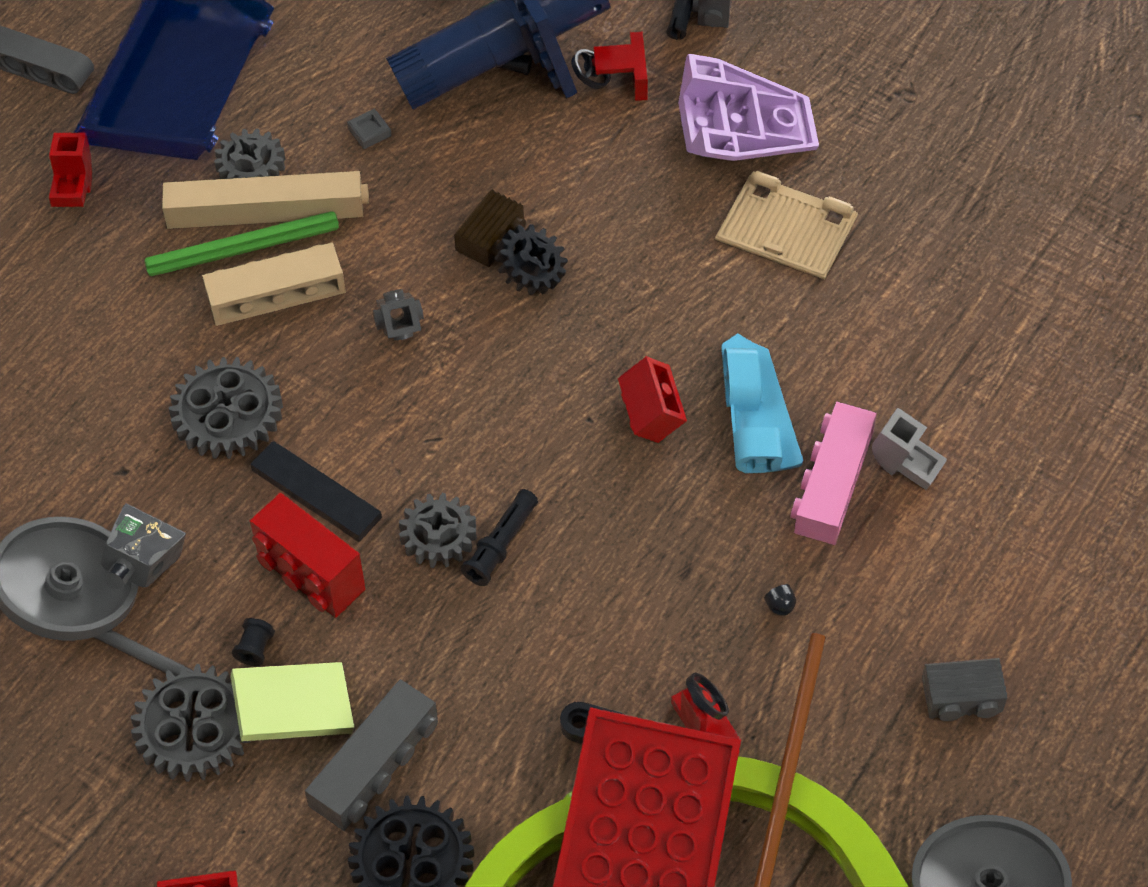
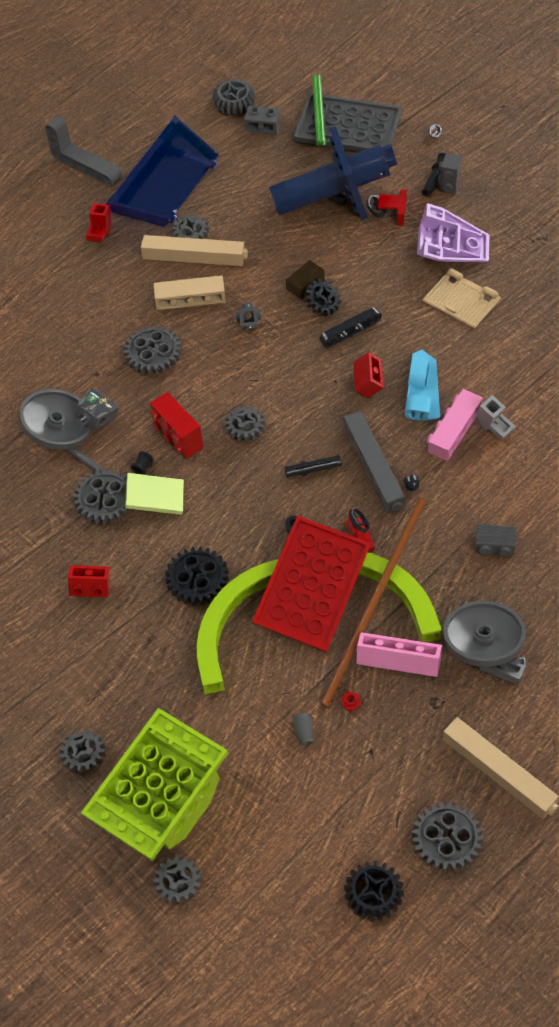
camera: 15 degrees right, 0 degrees up
bright green axle [145,211,339,276] -> none
black tile [250,441,382,542] -> none
dark grey brick [305,679,438,831] -> none
dark grey tile [347,108,391,149] -> none
black pin [461,489,539,586] -> none
none -> black pin [284,455,342,478]
none -> black beam [319,307,382,348]
none -> dark grey brick [344,411,405,513]

